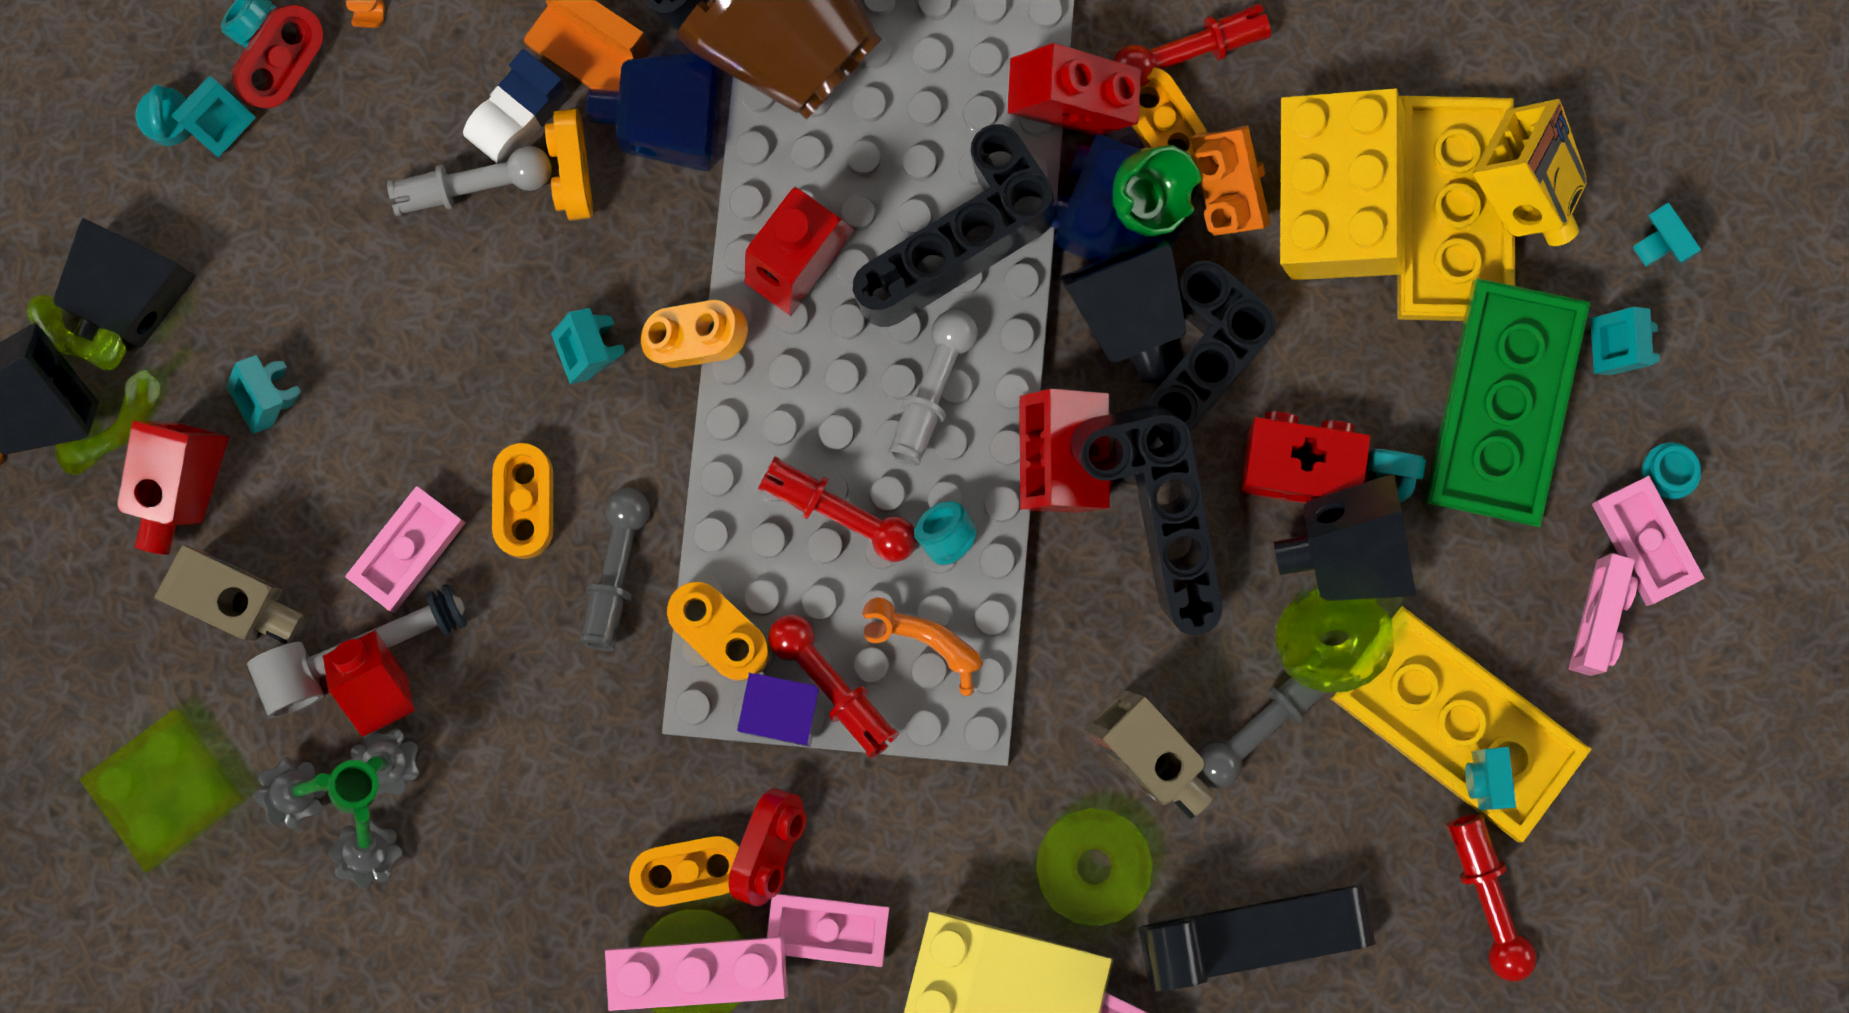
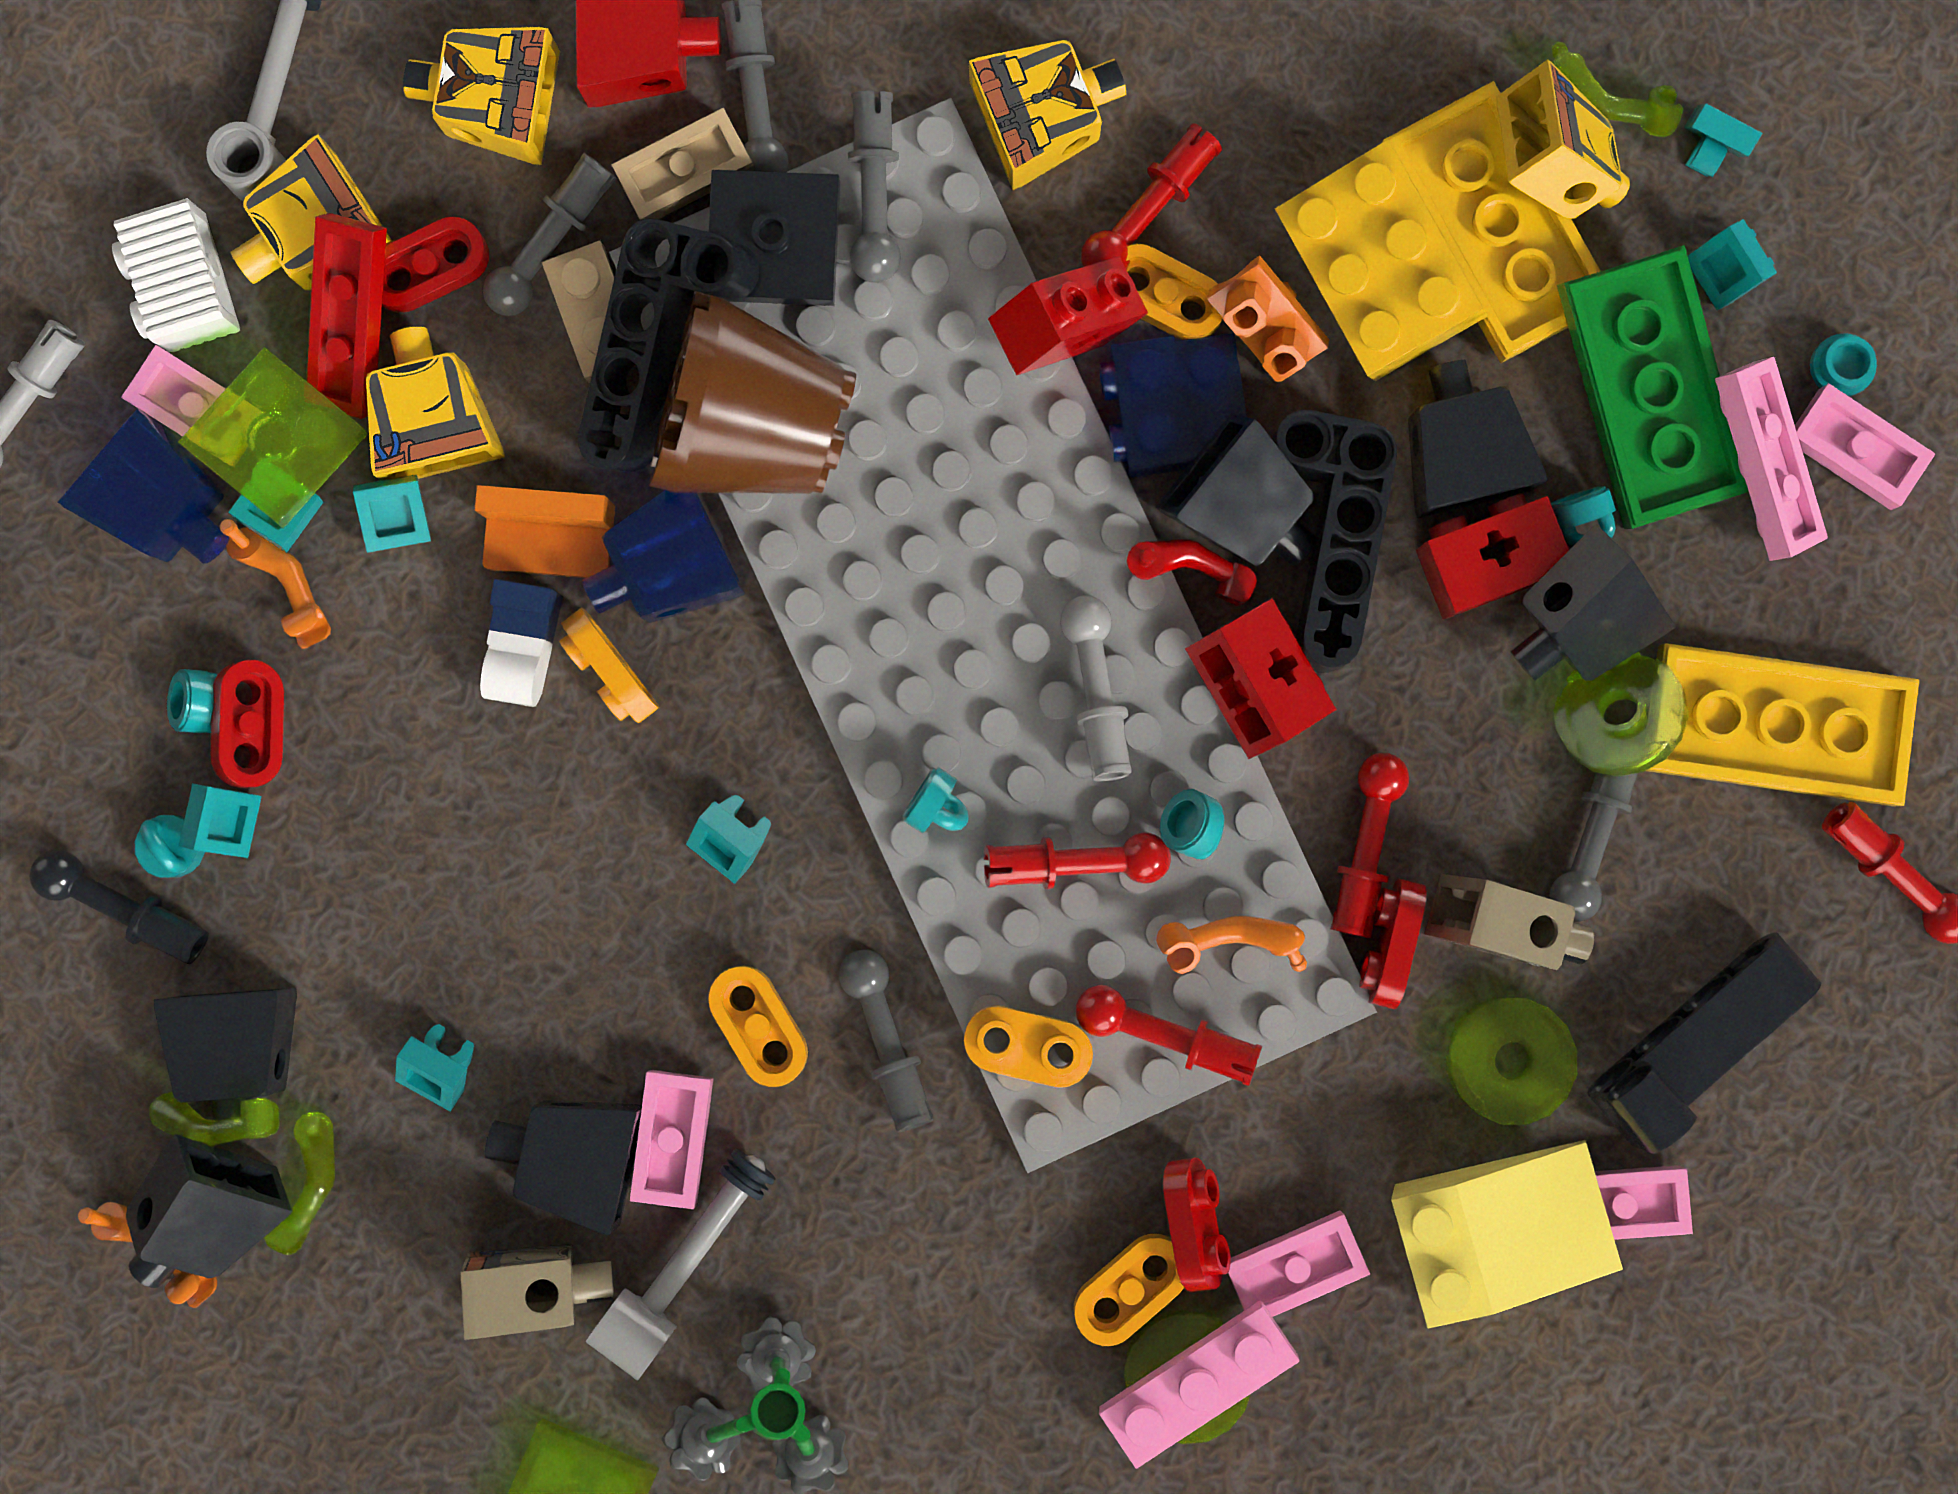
camera: 30 degrees left, 5 degrees up
red torso [117,420,230,555] -> none
red brick [323,630,415,737] -> none
light grey pin [387,146,552,216] -> none
light orange plate [641,300,748,368] -> none
dark purple panel [737,672,819,747] -> none
red torso [744,186,855,317] -> none
black beam [852,124,1055,327] -> none
black beam [1071,405,1222,635] -> none
green hair [1113,145,1202,236] -> none
teal plate [1465,747,1516,810] -> none
bright pink plate [1569,553,1638,676] -> none
none -> black pin [29,850,209,964]
none -> black torso [485,1100,642,1235]
none -> teal tile [902,767,969,833]
none -> red piece [1126,539,1257,606]
none -> red pin [1330,753,1409,938]
none -> red plate [1359,878,1427,1009]
none -> black torso [1408,360,1548,518]
none -> clear neon green piece [1551,42,1684,137]
none -> bright pink plate [1715,357,1828,561]

